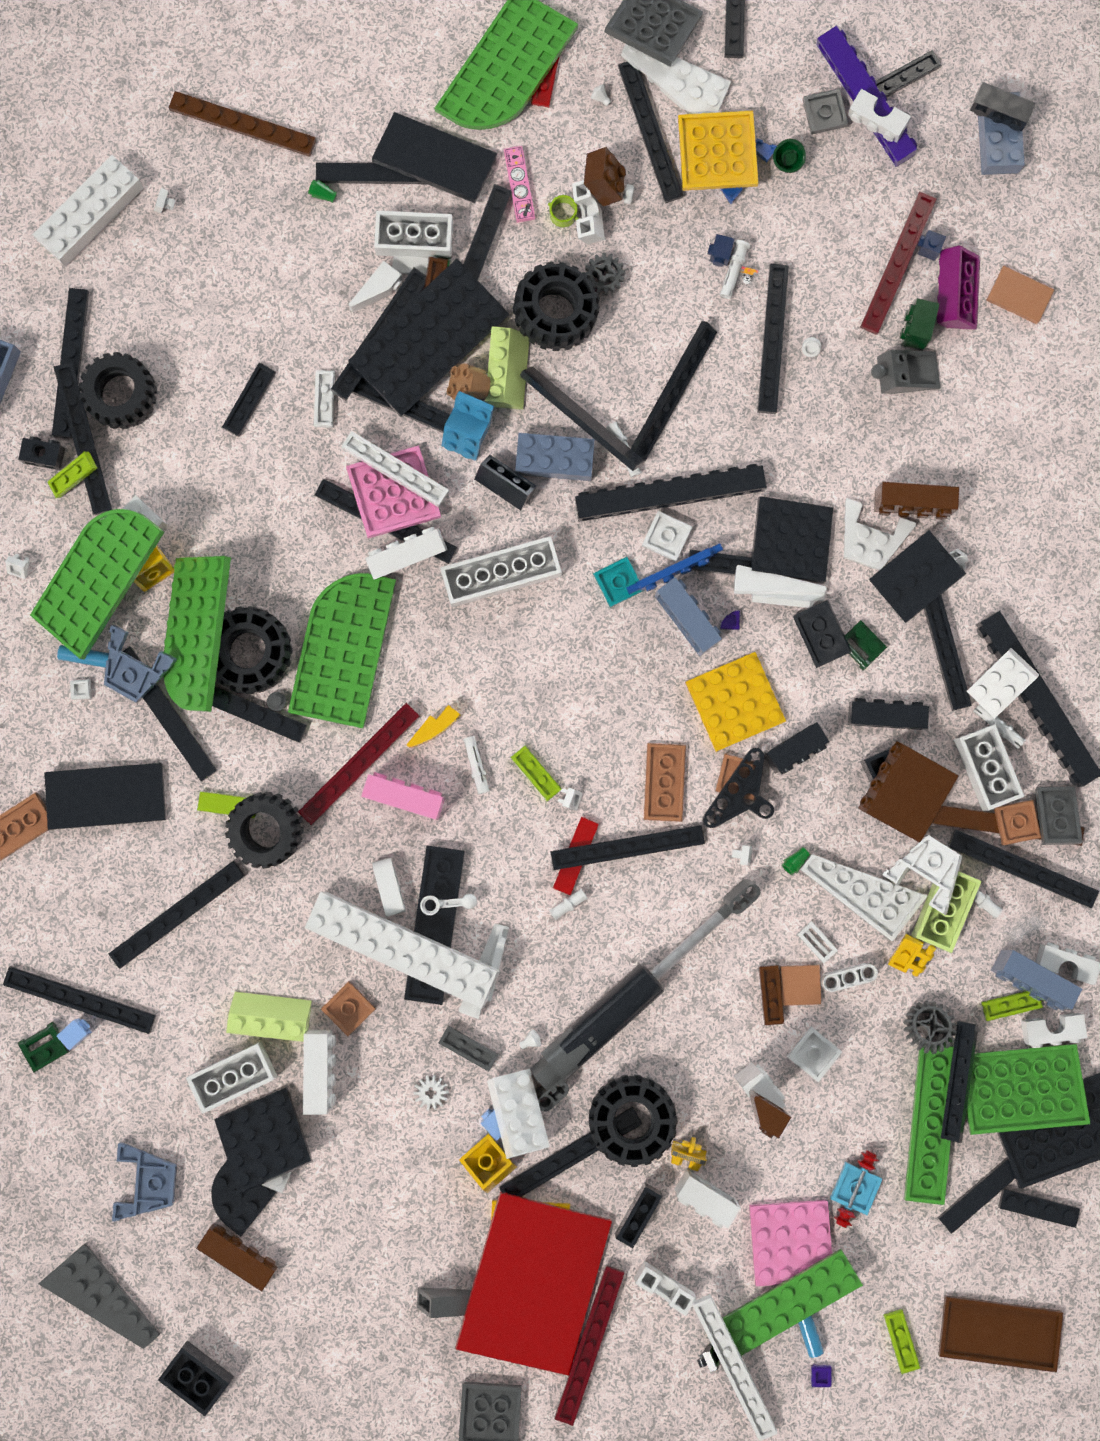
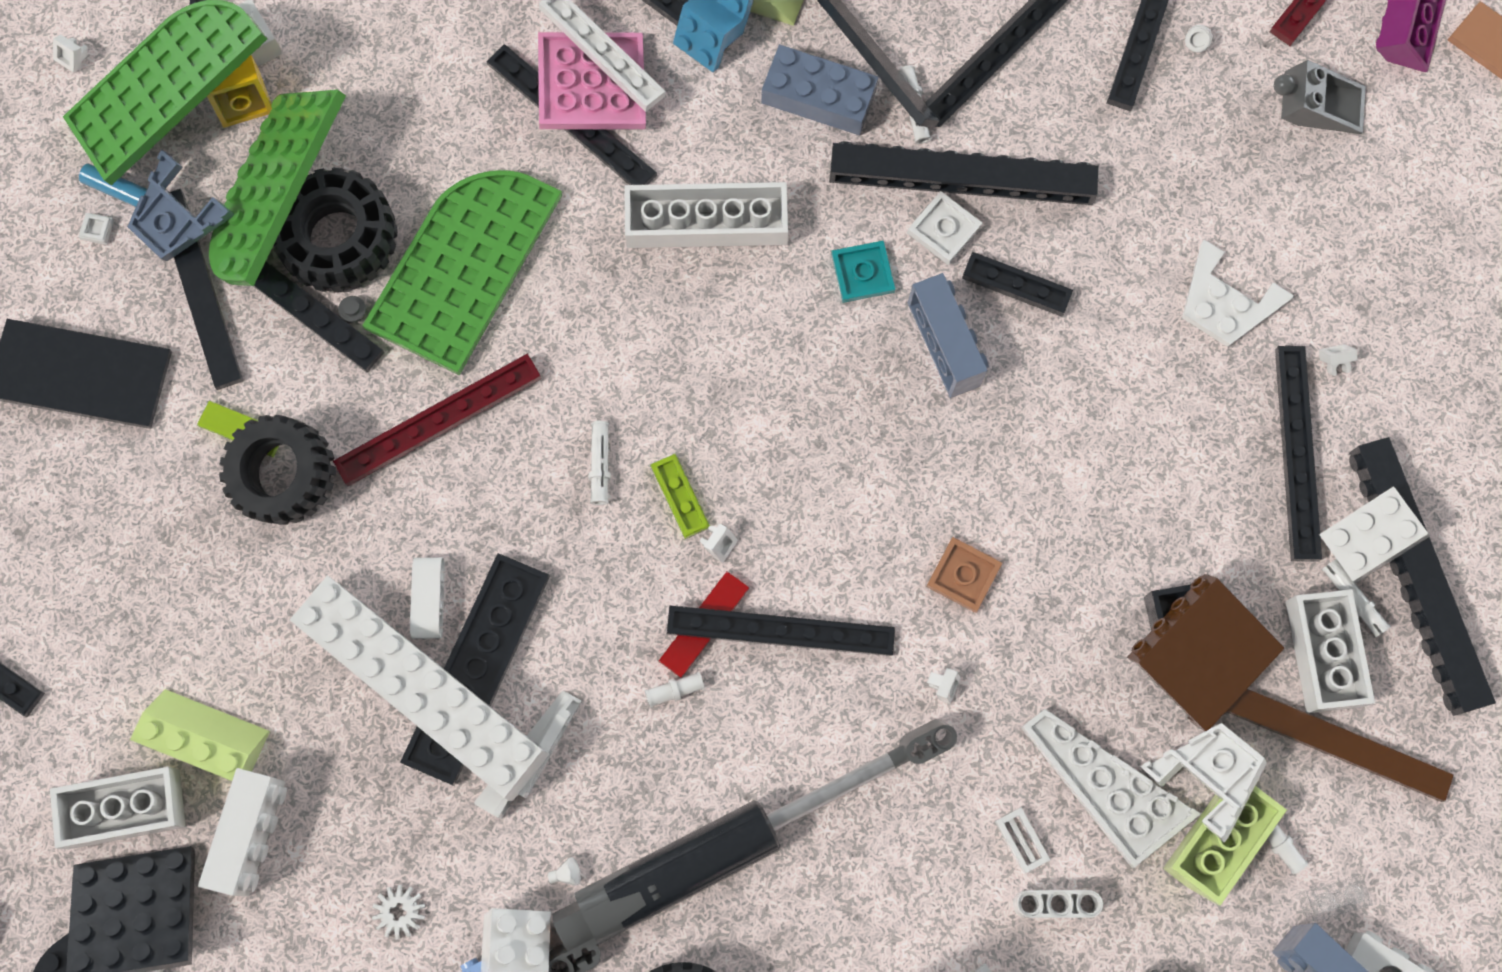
camera: 15 degrees right, 10 degrees down
black tile [108,861,245,969] -> none
nougat tile [321,981,376,1037] -> none
bright pink brick [361,772,445,820] -> none
white brick [365,527,448,580] -> none
yellow slope [406,705,461,748] -> none
white piece [420,894,477,915] -> none
dark grey plate [438,1025,499,1072] -> none
black brick [474,454,537,511] -> none
blue plate [626,543,723,595] -> none
nougat tile [644,743,686,822] -> none
yellow plate [685,652,786,752] -> none
black beam [702,748,774,828] -> none
dark purple tile [720,611,740,630] -> none
white wedge [734,565,826,608] -> none
black plate [750,496,834,583] -> none
reddish brown plate [758,965,784,1026] -> none
black brick [764,722,830,775] -> none
nougat tile [780,965,821,1006] -> none
green cone [782,847,810,876] -> none
black plate [793,600,852,668] -> none
dark green plate [845,620,887,671] -> none
black brick [848,698,929,730] -> none
black plate [869,530,967,623] -> none
reddish brown brick [874,481,959,520] -> none
yellow plate [888,934,936,977] -> none
dark green brick [899,298,940,351] -> none
black plate [948,830,1099,909] -> none
nougat tile [994,800,1041,845] -> none
dark grey plate [1035,786,1083,845] -> none

